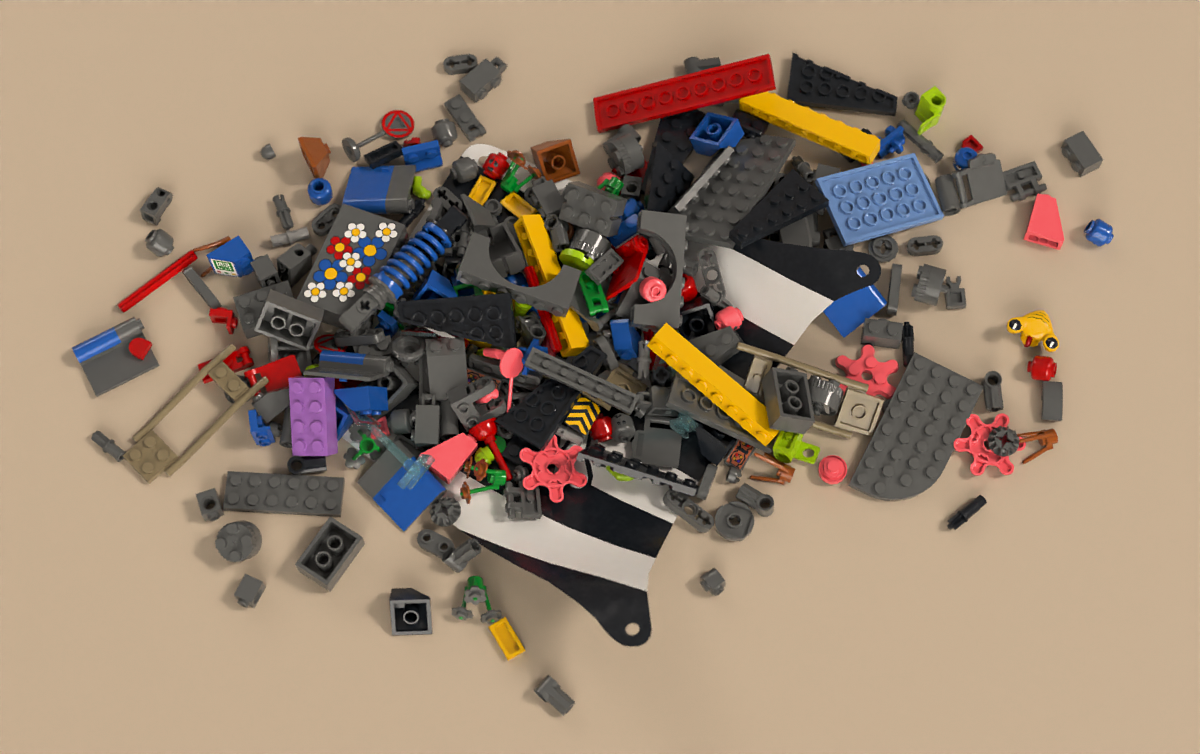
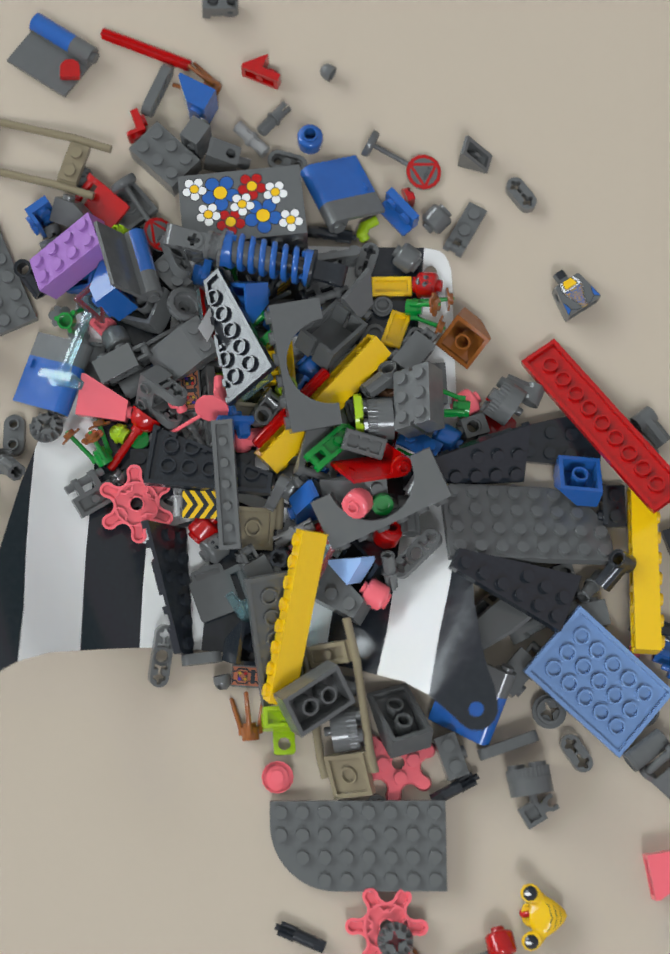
camera: 60 degrees right, 10 degrees up
dark grey head [145,229,174,257] -> none
red plate [198,346,254,384] -> none
dark grey brick [254,289,324,351] -> none
dark orange slope [298,137,331,179] -> none
black plate [364,141,403,169] -> none
dark grey brick [460,57,507,103] -> none
plate [668,145,735,214] -> none
dark grey plate [700,568,725,596] -> none
dark grey plate [715,501,754,541] -> none
dark grey piece [736,483,774,517] -> none
dark grey piece [981,371,1004,412] -> none
none -> red slope [241,54,281,90]
none -> light blue slope [328,556,375,585]
none -> dark grey slope [367,683,433,759]
none -> green tile [372,493,394,516]
none -> dark grey slope [458,136,493,174]
none -> torso [552,270,601,322]
none -> black piece [595,549,636,592]

